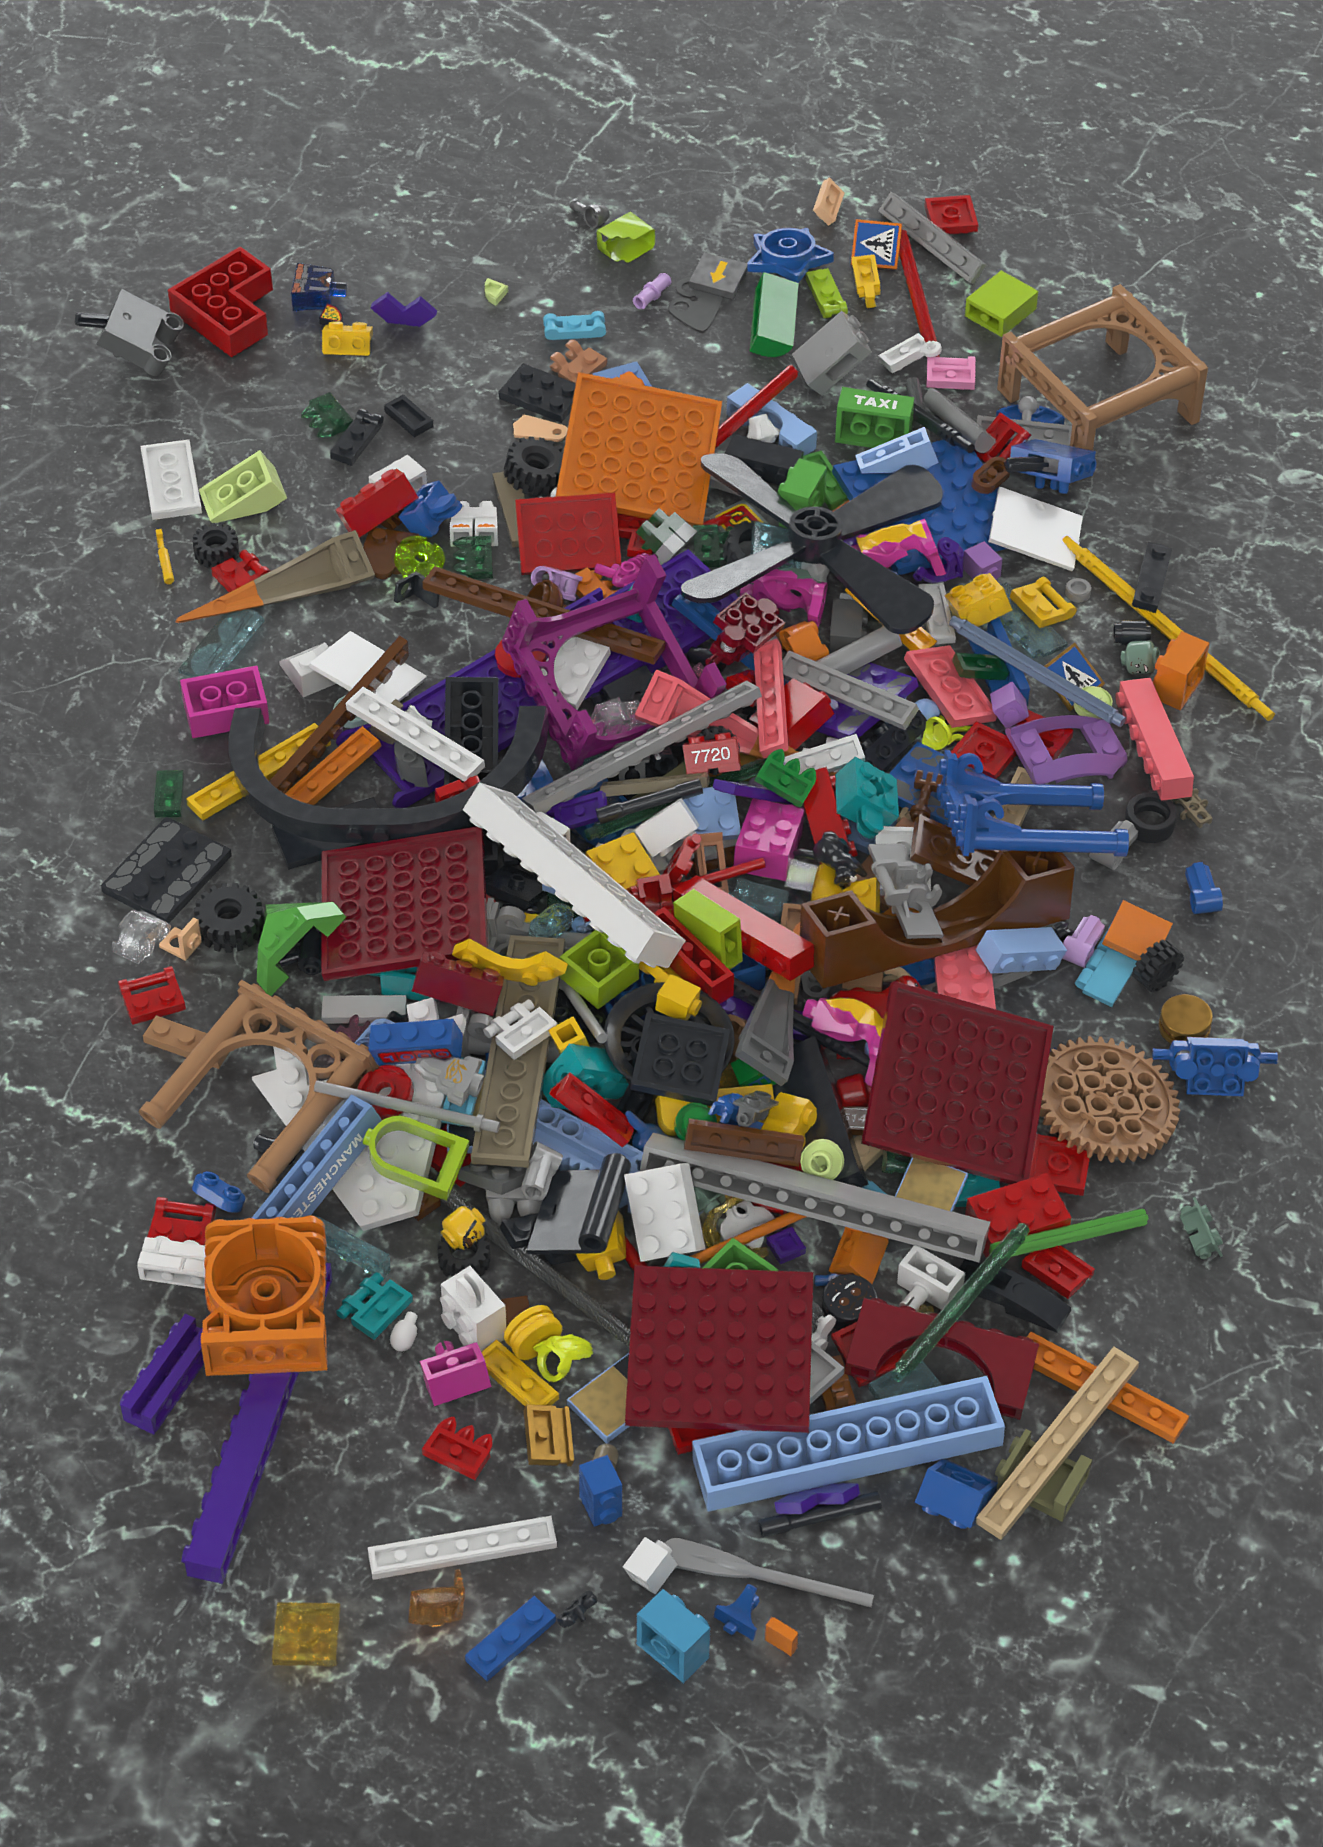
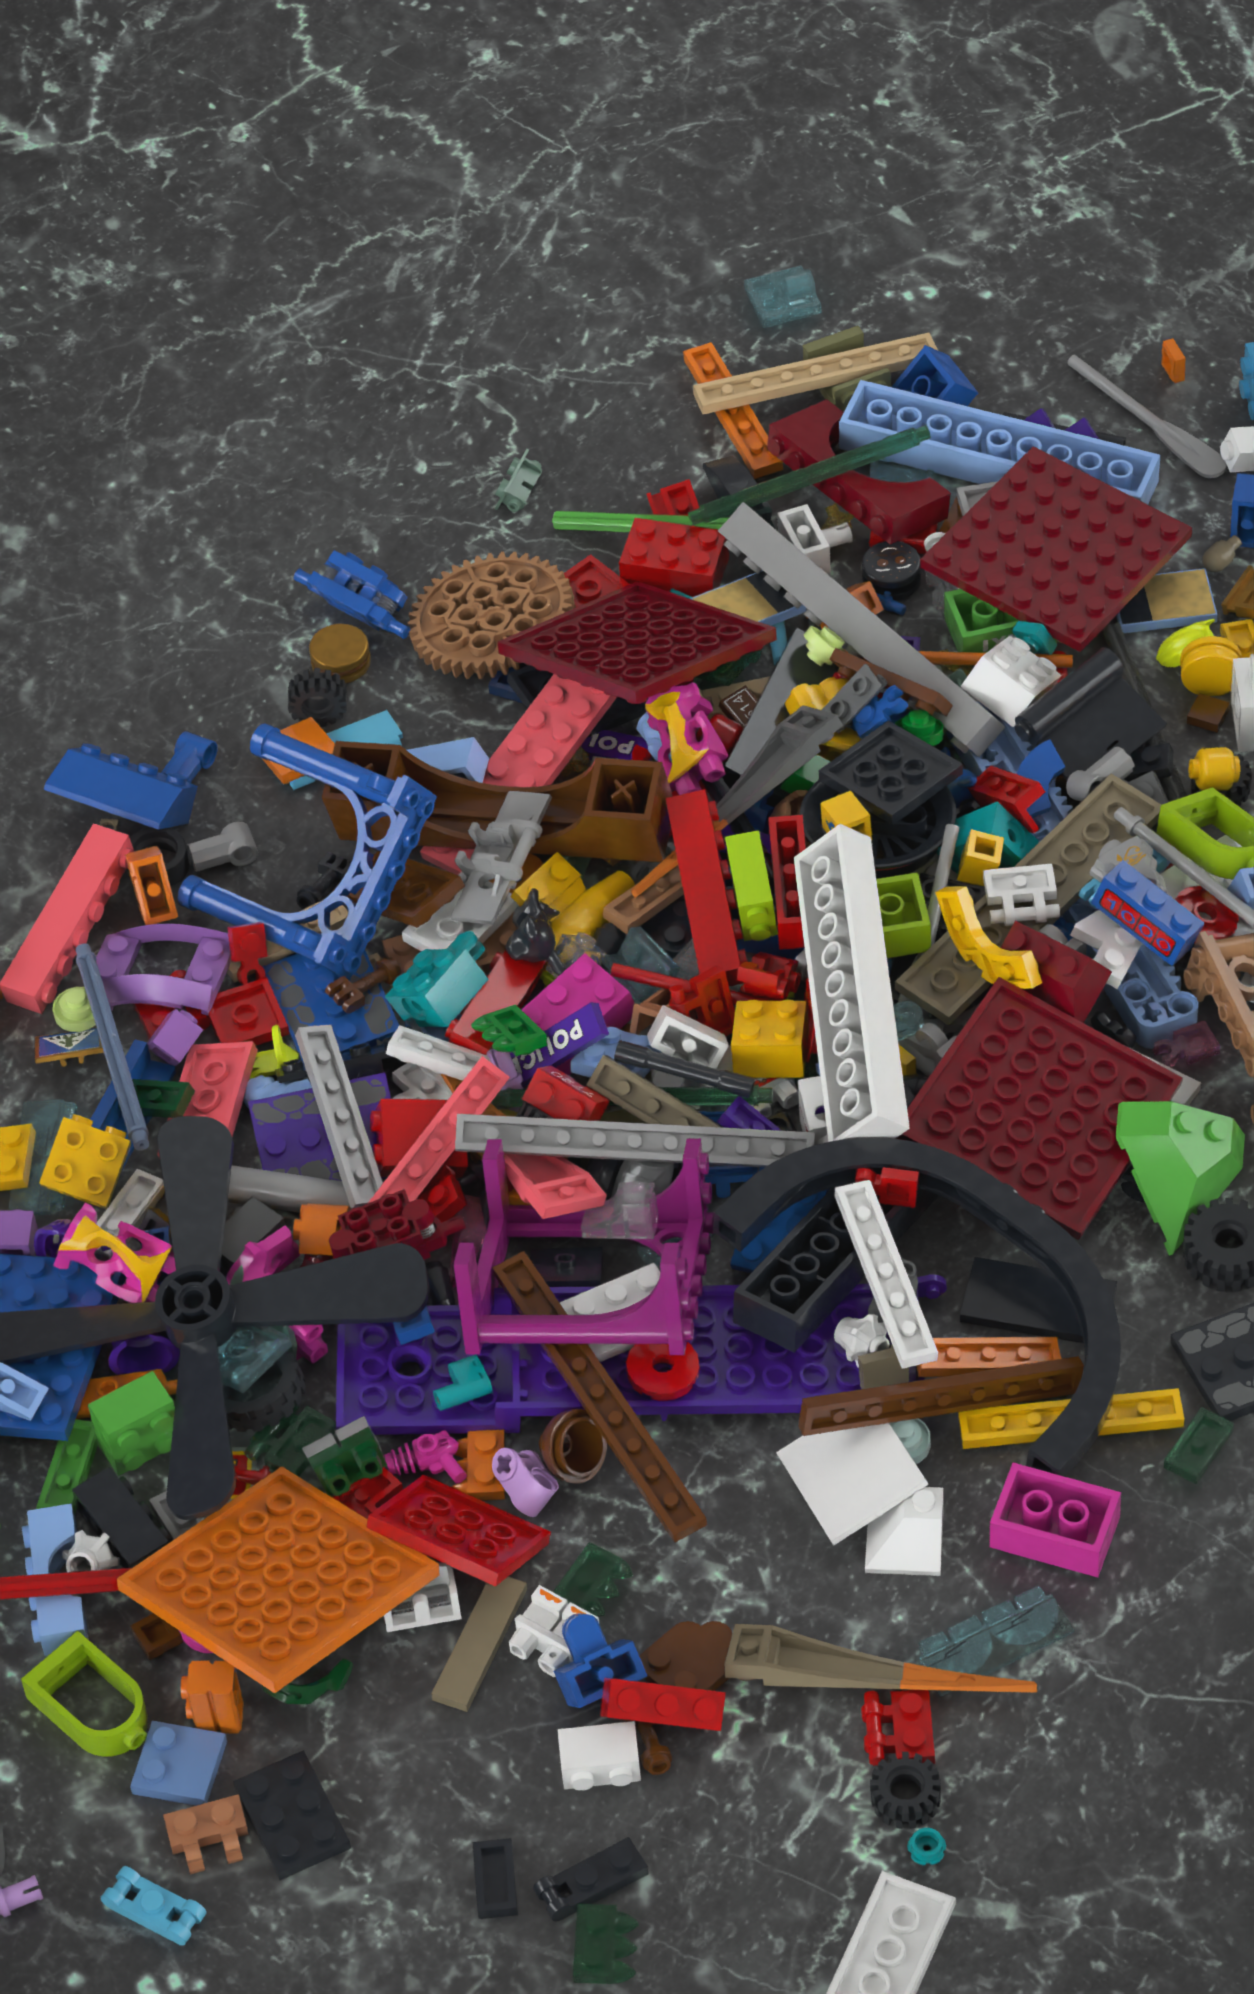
camera: 140 degrees left, 0 degrees up
yellow piece [156,529,174,584] -> none
yellowish green slope [199,450,287,523] -> none
clear neon green plate [394,536,445,578] -> none
black bracket [394,571,440,608] -> none
black tyre [504,437,563,497] -> none
light nougat piece [513,415,568,442] -> none
blue piece [714,1584,760,1641] -> none
none -> lime window [21,1631,148,1757]
none -> blue slope [44,744,198,830]
none -> orange brick [125,846,178,925]
none -> red plate [227,922,268,984]
none -> clear light blue plate [744,265,822,328]
none -> teal plate [907,1828,946,1865]
none -> blue tile [1017,739,1066,818]

